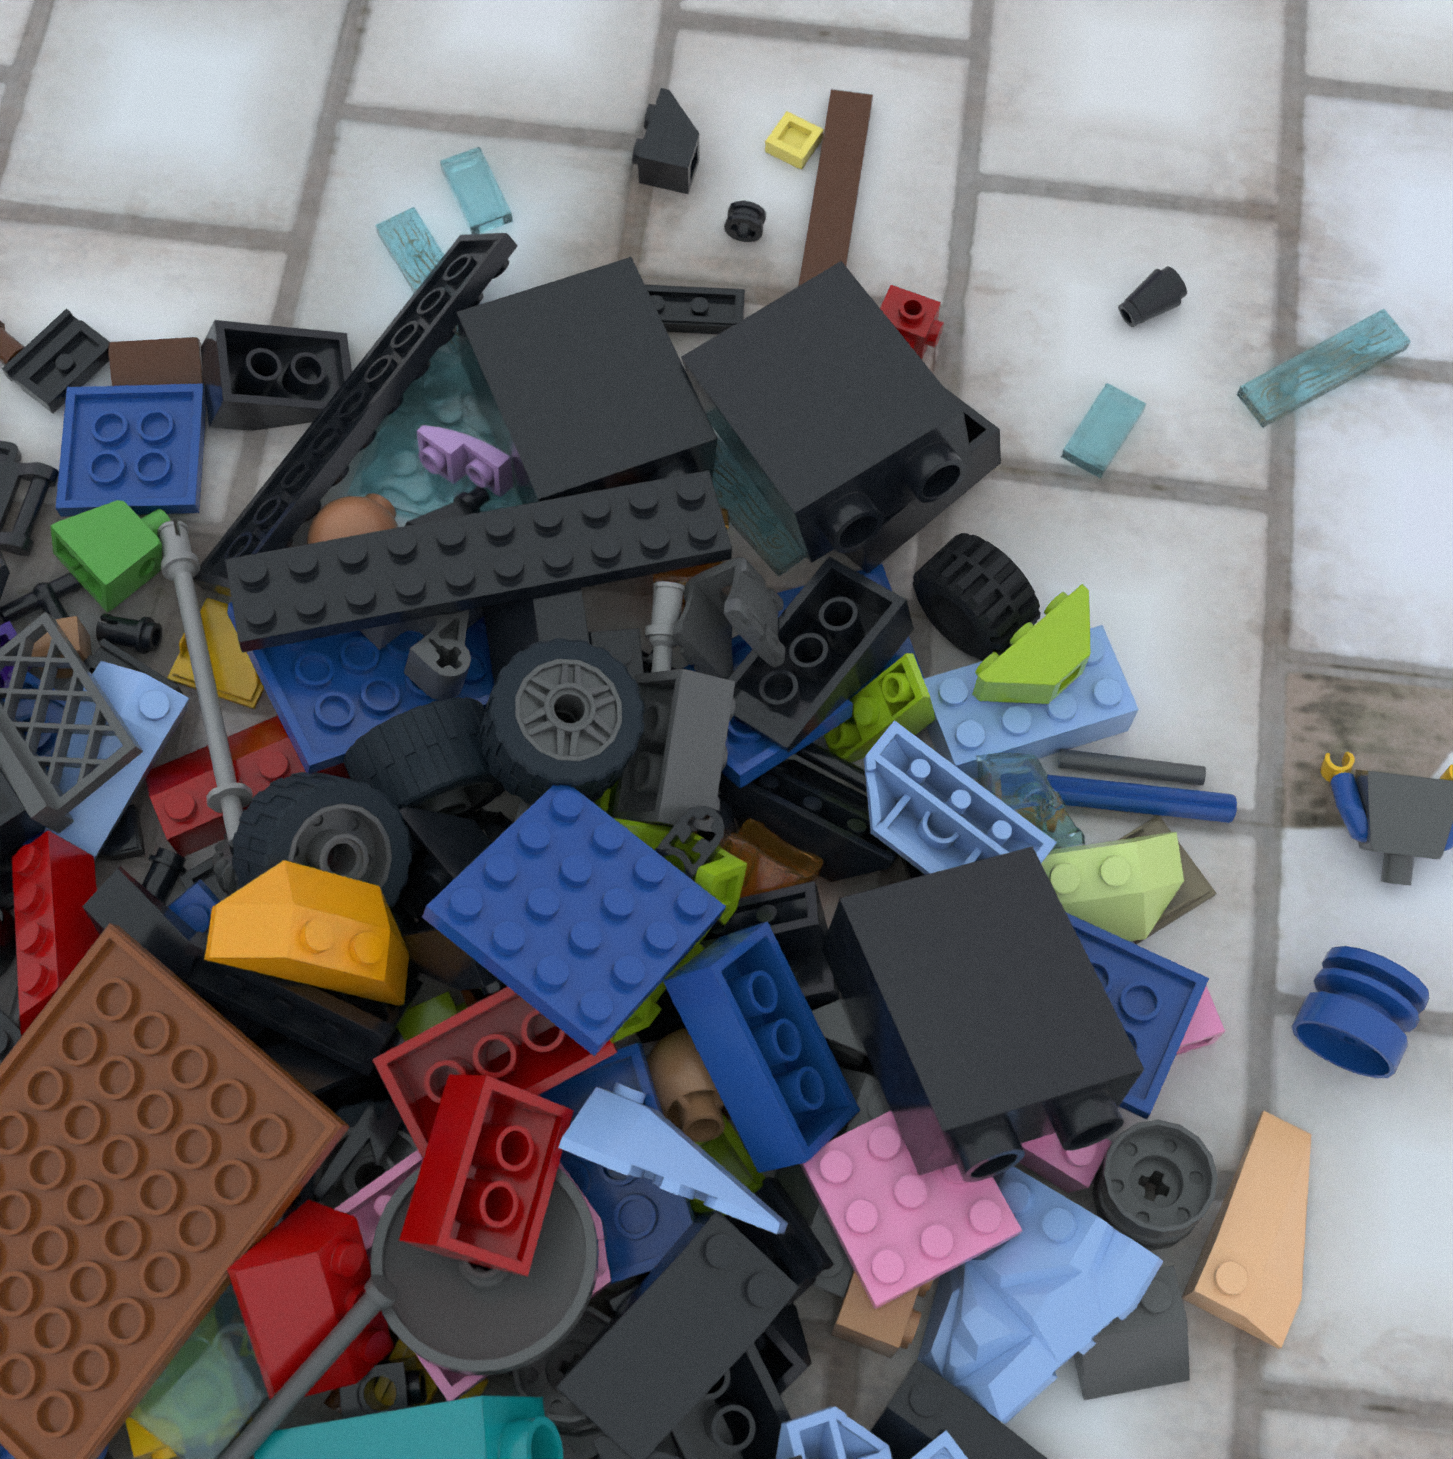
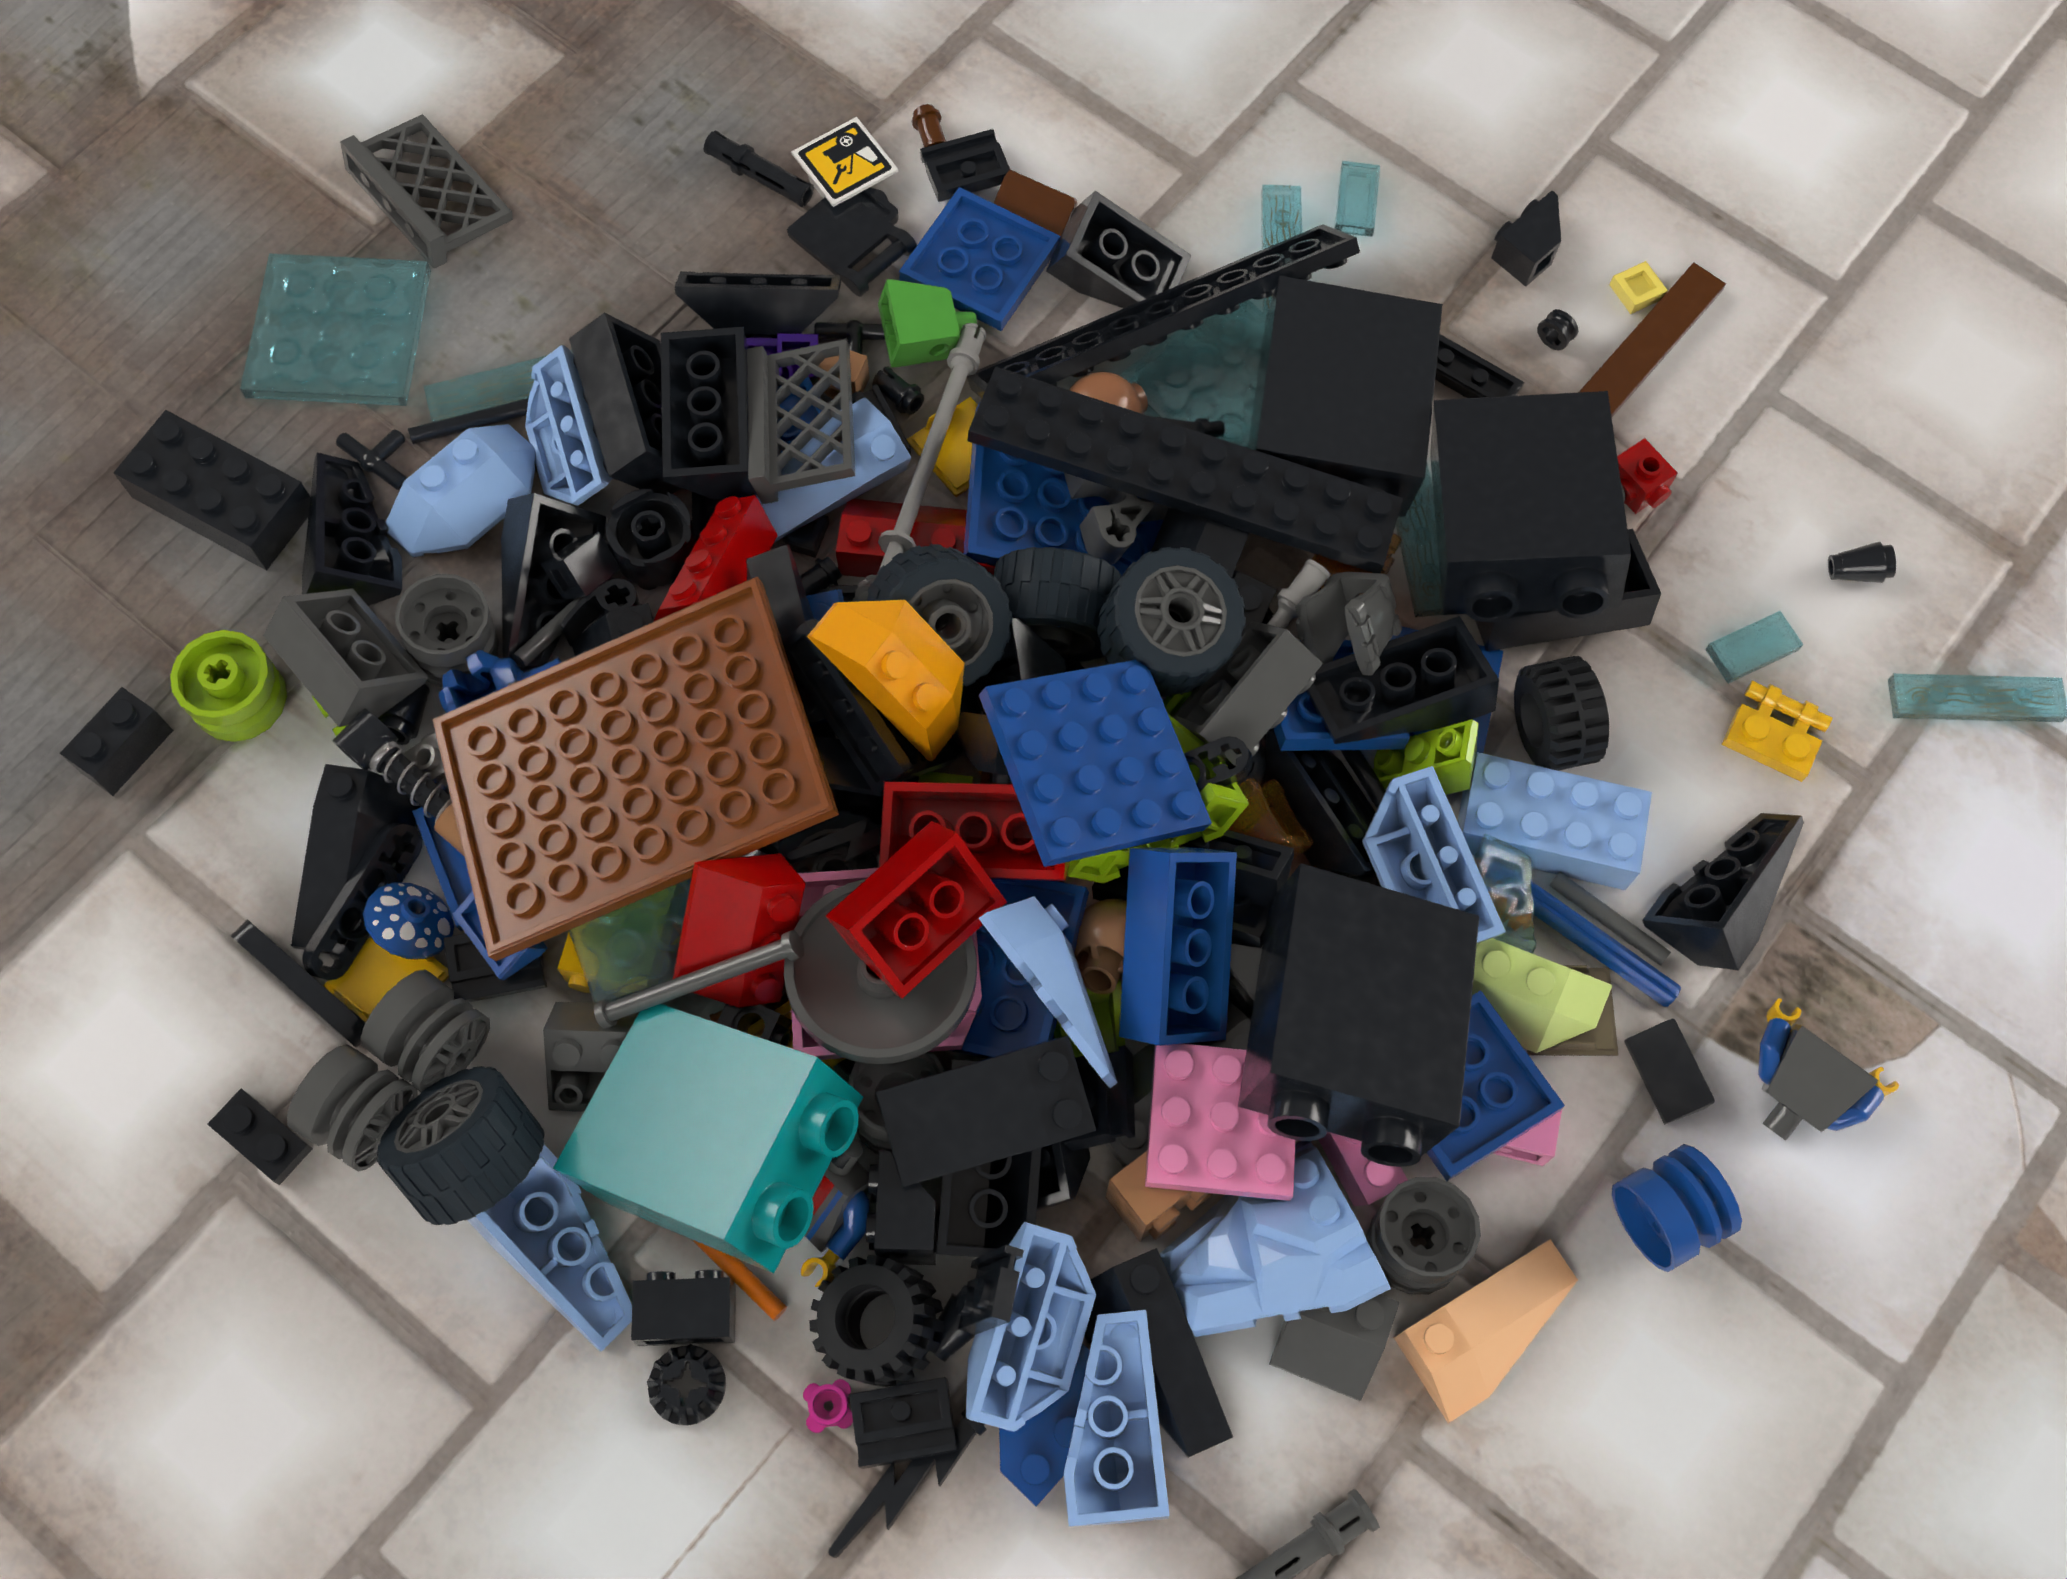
camera: 30 degrees right, 0 degrees up
lavender slope [416,425,513,498] -> none
lime slope [972,584,1091,704] -> none
none -> black slope [1624,1018,1715,1125]
none -> black wedge [1642,813,1804,971]
none -> yellow plate [1721,680,1833,782]

